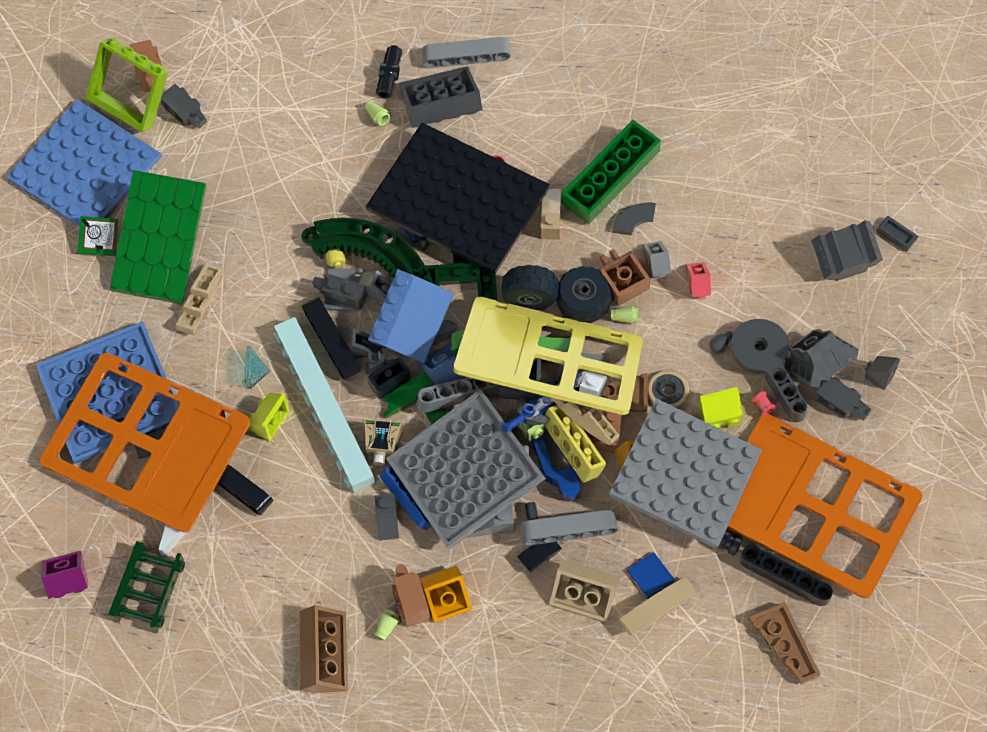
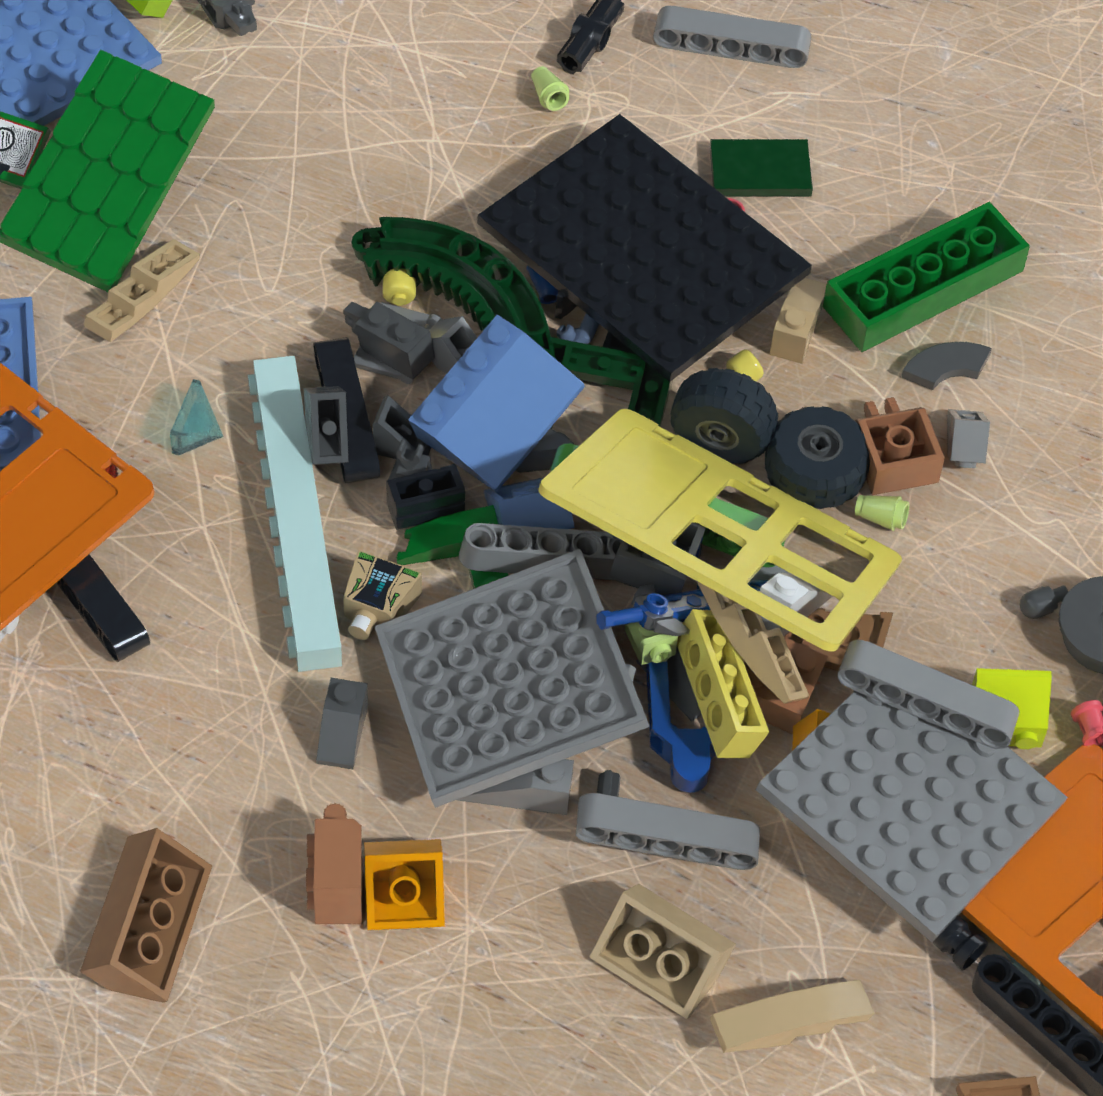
camera: 10 degrees right, 10 degrees down
neon yellow slope [249,393,290,442] -> none
yellowish green cone [375,608,400,640] -> none
blue beam [380,466,432,530] -> none
dark grey slope [399,66,483,127] -> none
black slope [517,542,562,573] -> none
blue piece [627,552,675,598] -> none
dark grey wheel [648,370,689,408] -> none
coral slope [686,262,711,299] -> none
none -> dark grey slope [304,386,349,464]
none -> sand blue arm [556,314,599,344]
none -> dark green tile [710,139,813,197]
none -> light yellow piece [726,349,764,382]
none -> light grey beam [837,640,1020,749]

